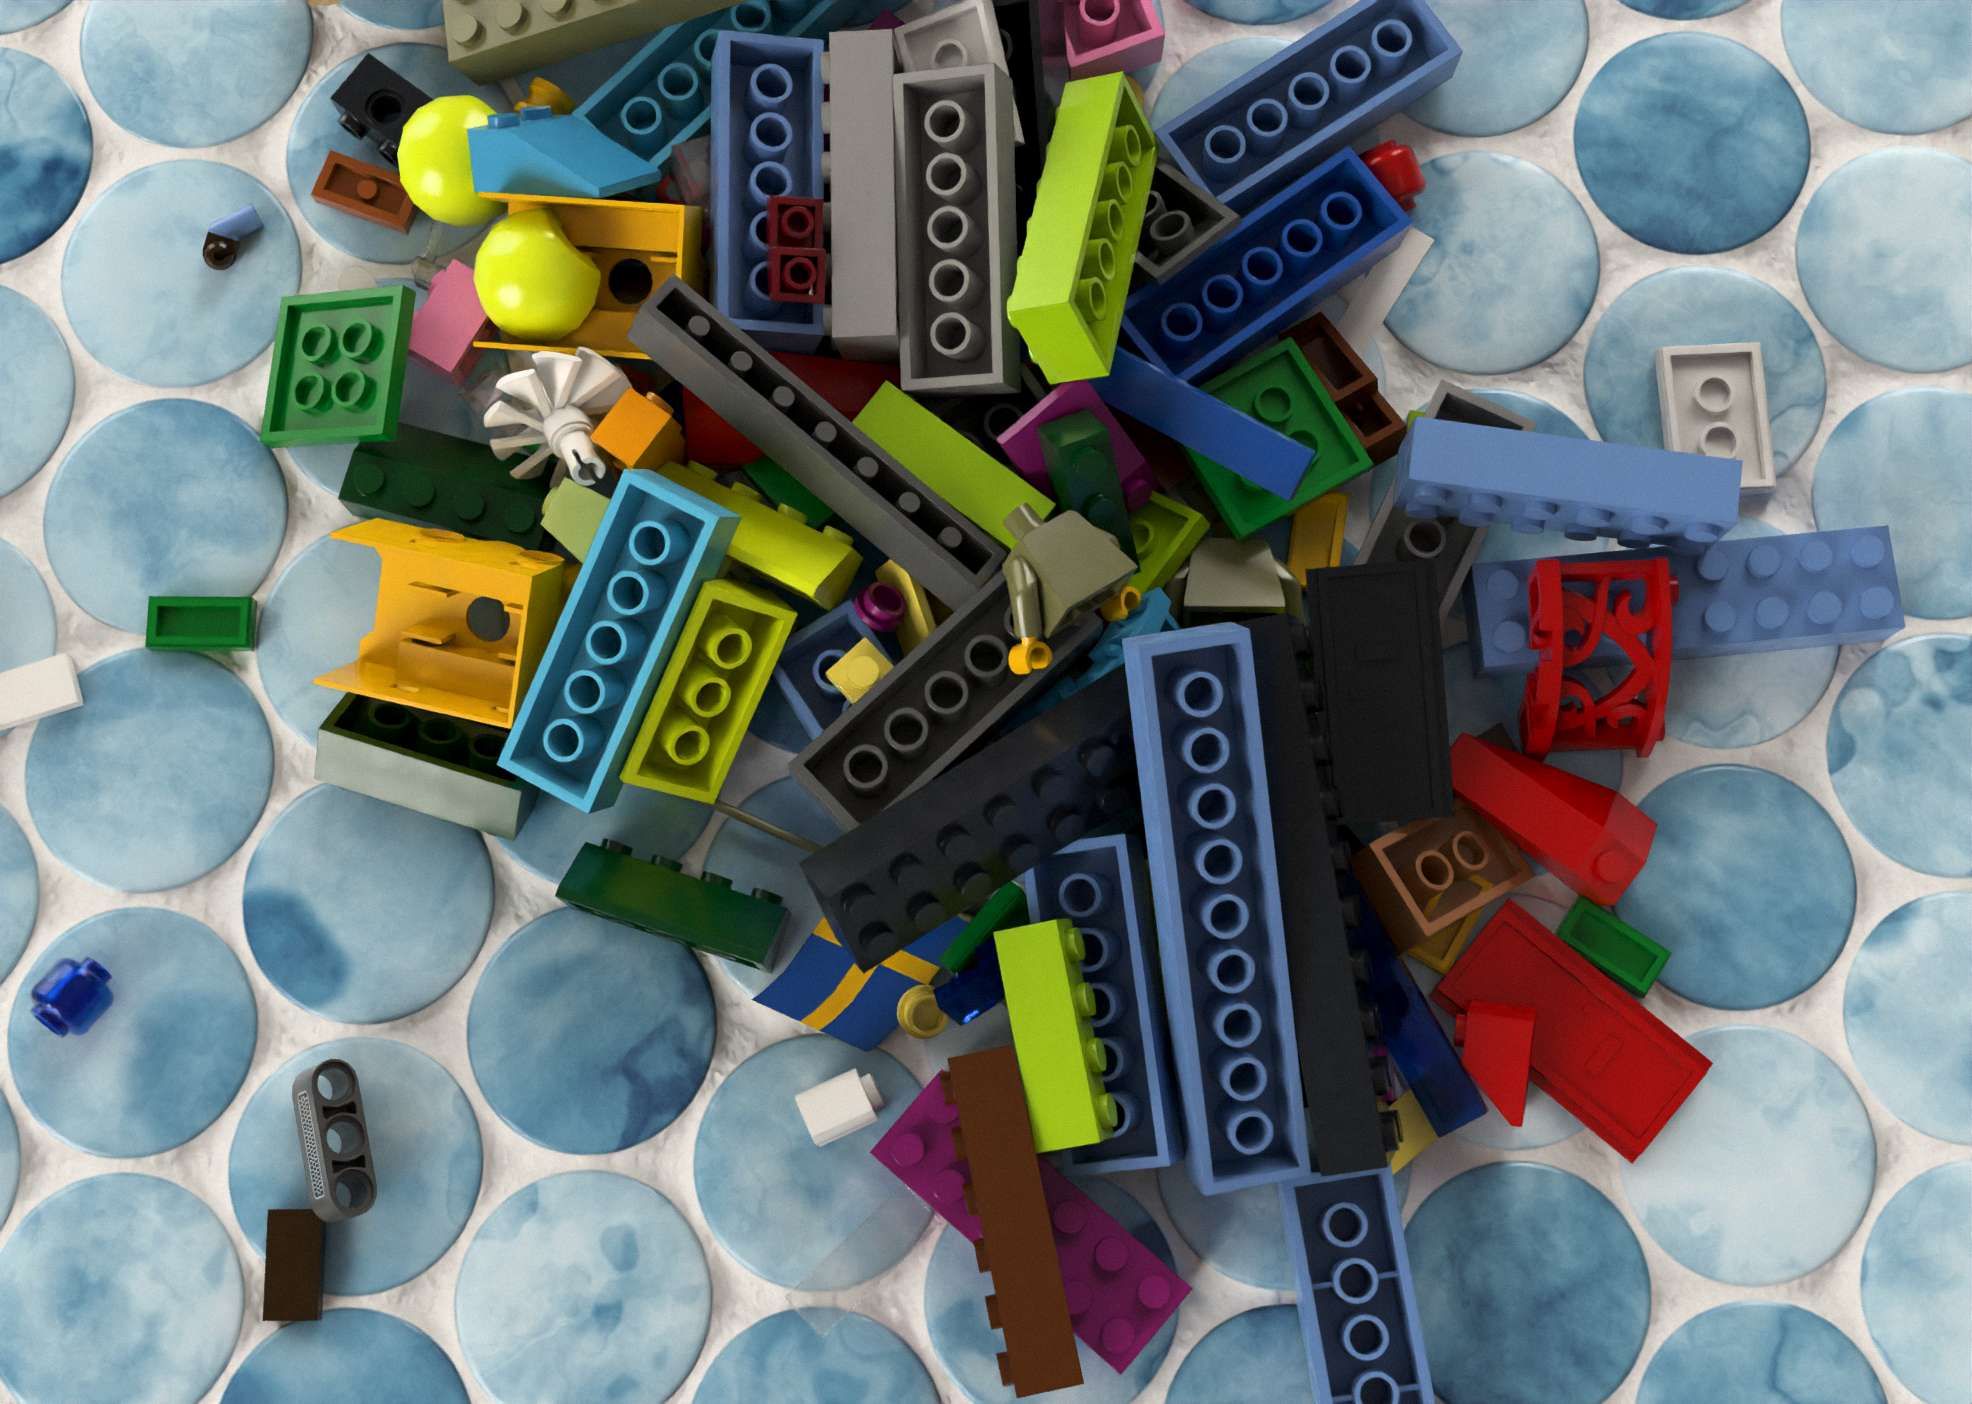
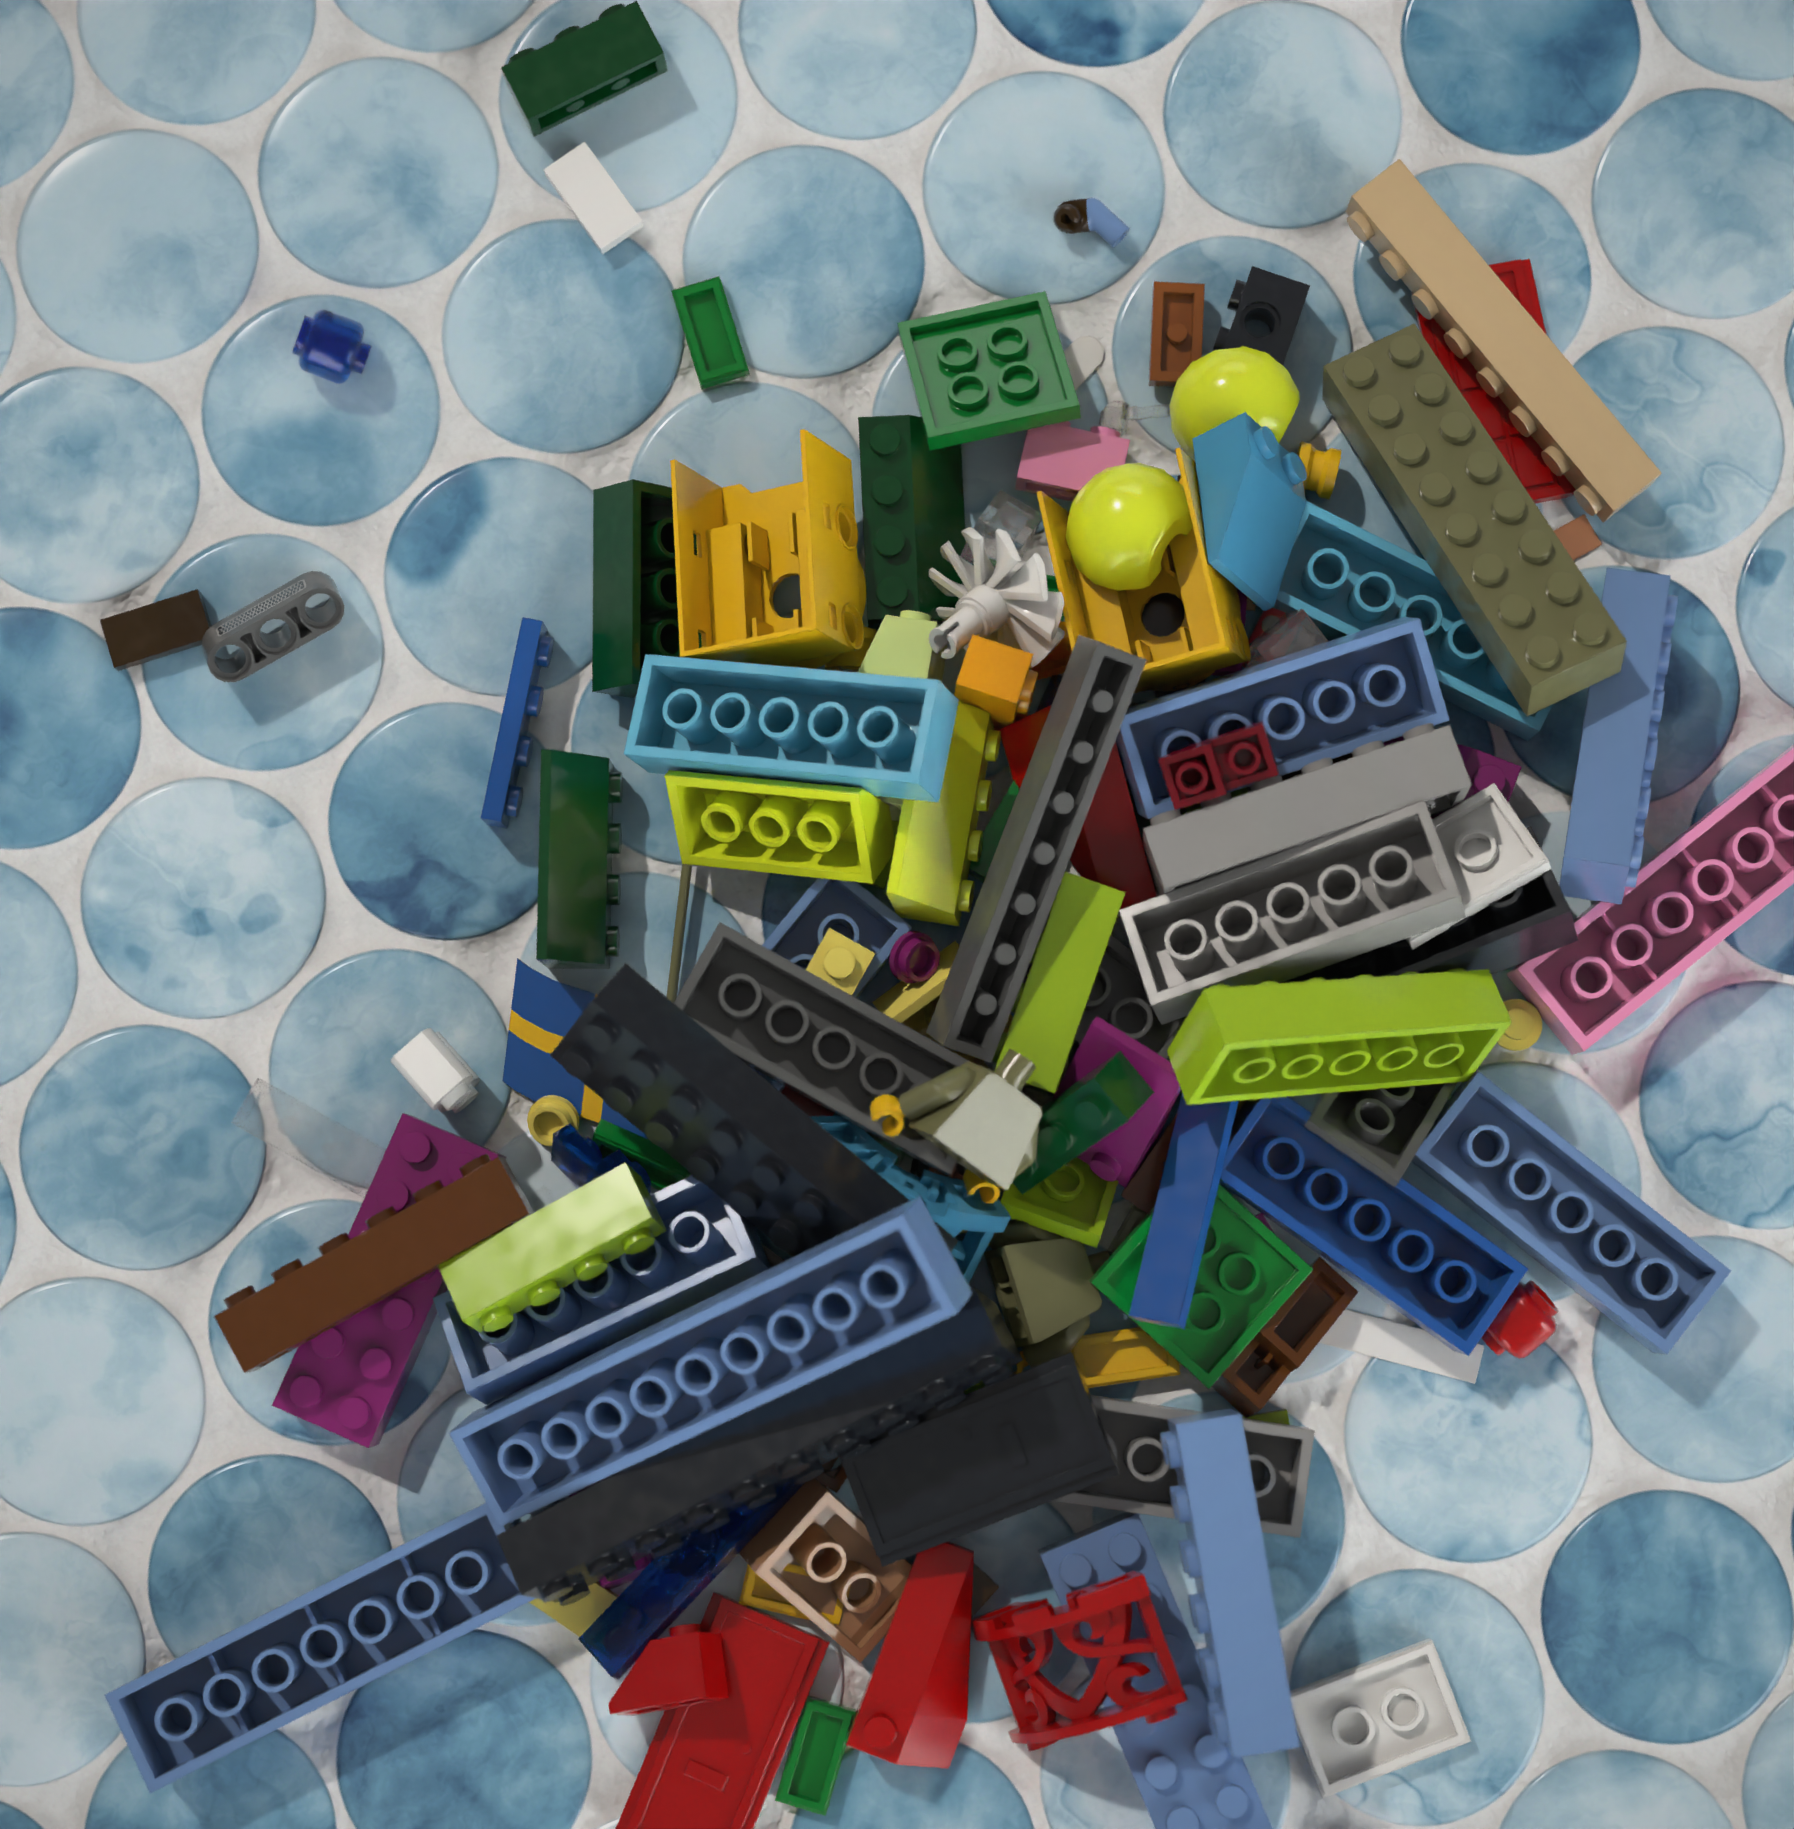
camera: 75 degrees right, 5 degrees up
none -> blue plate [481,617,554,829]

